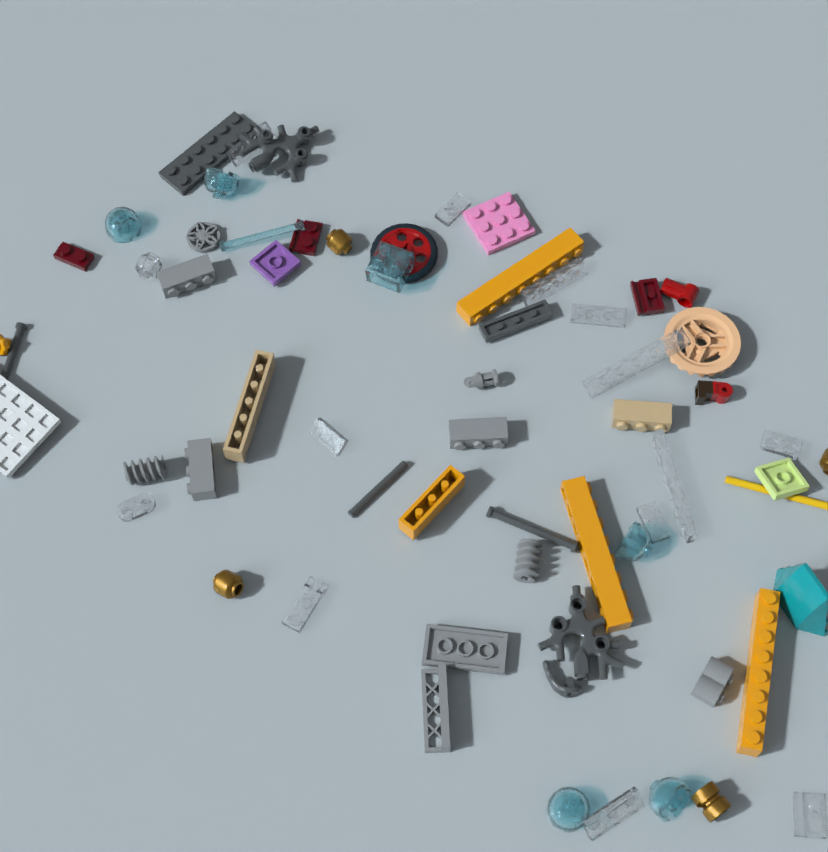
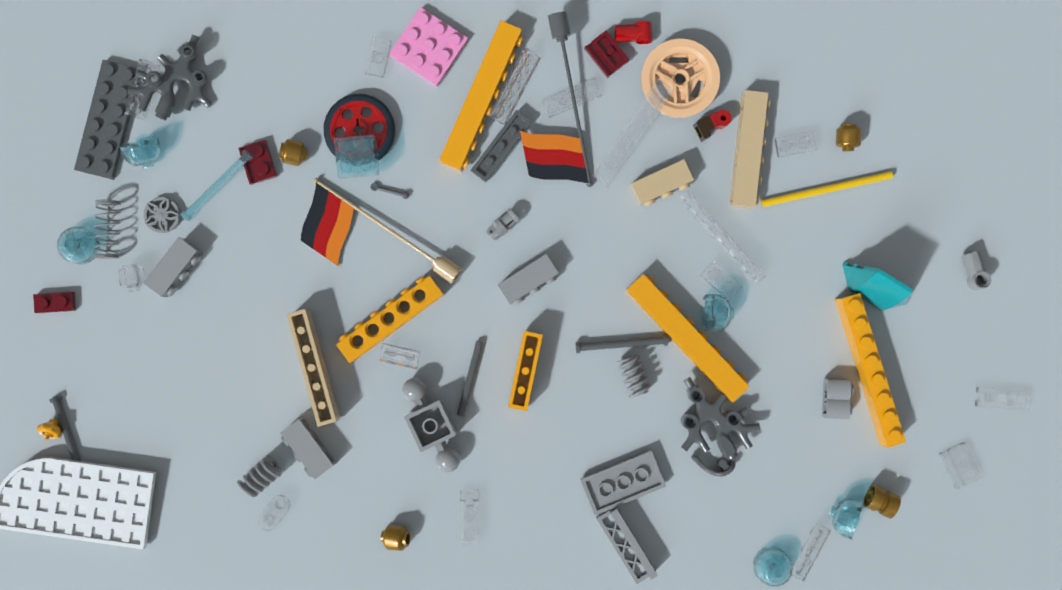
camera: 30 degrees left, 25 degrees up
medium lavender plate [249,240,301,287] -> none
yellowish green plate [754,458,810,501] -> none
none -> light grey piece [93,200,121,259]
none -> flag [301,178,463,284]
none -> light orange brick [336,276,445,363]
none -> dark grey hinge [370,183,409,199]
none -> light grey brick [402,378,460,472]
none -> flag [520,11,594,187]
none -> tan brick [729,90,770,209]

